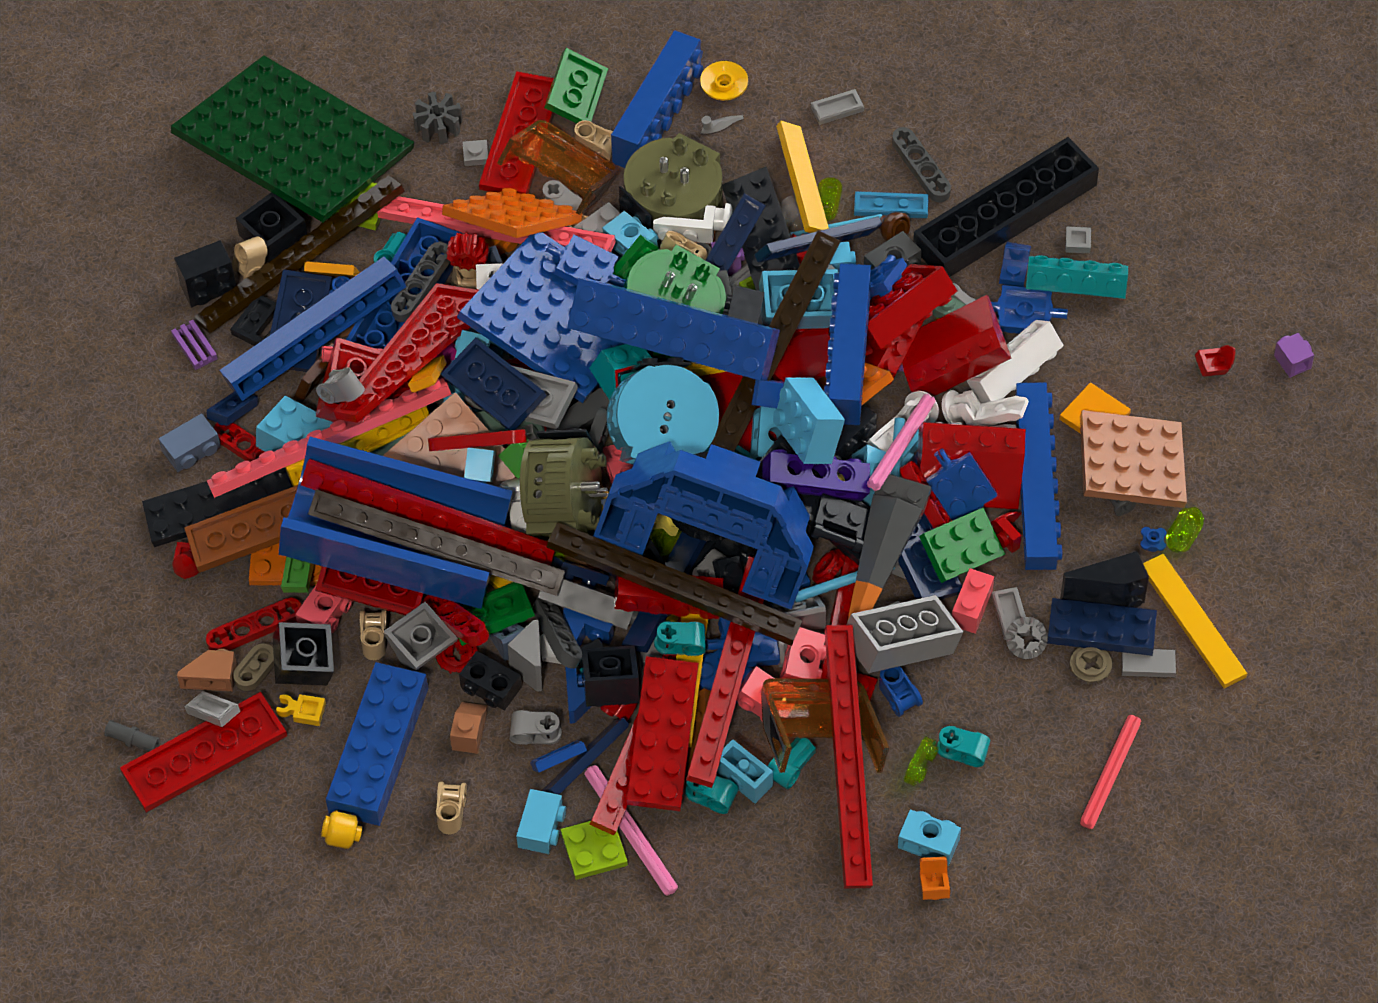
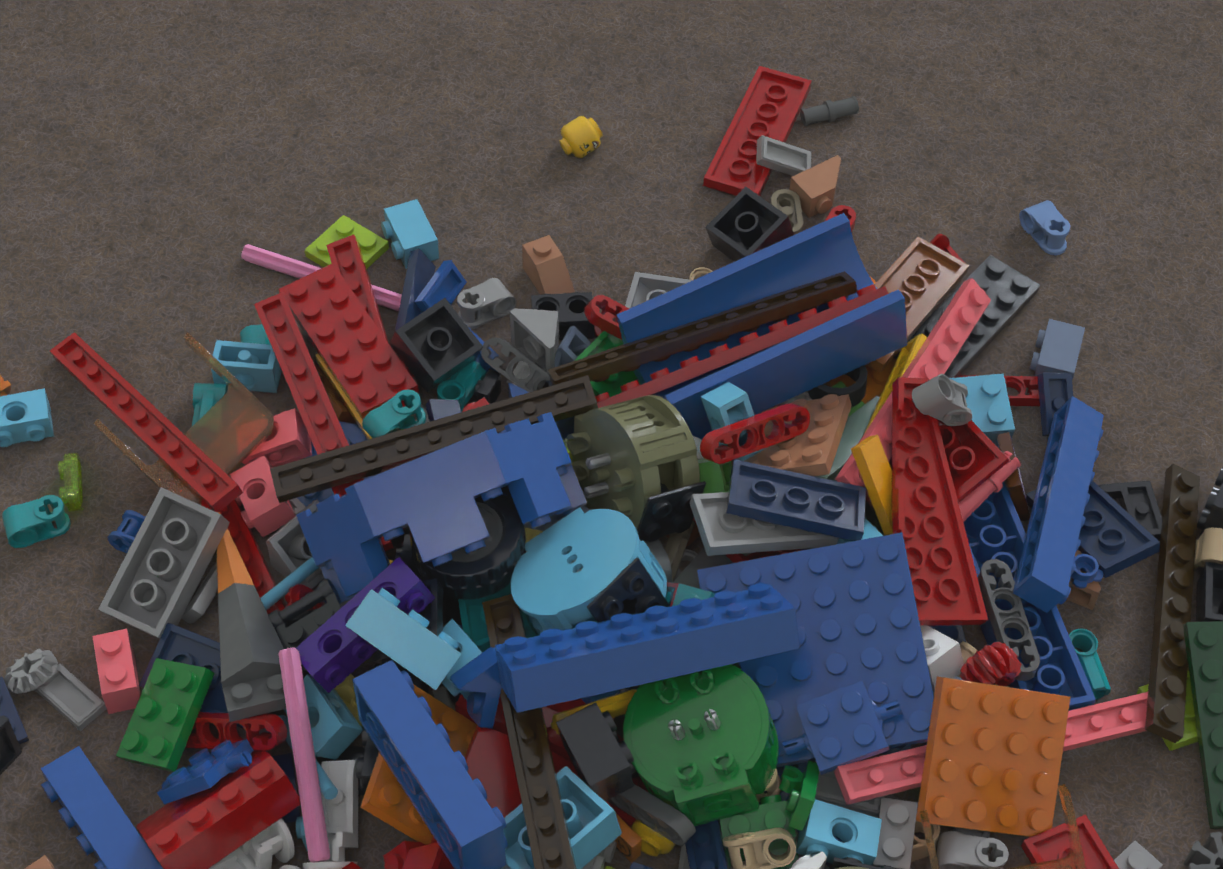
camera: 140 degrees right, 5 degrees down
medium lavender tile [171,320,217,370] -> none
yellow plate [276,694,326,726] -> none
light orange tile [304,262,360,279] -> none
blue brick [326,662,428,826] -> none
tan piece [436,781,467,835] -> none
red plate [990,512,1022,553] -> none
none -> medium blue piece [1019,200,1070,255]

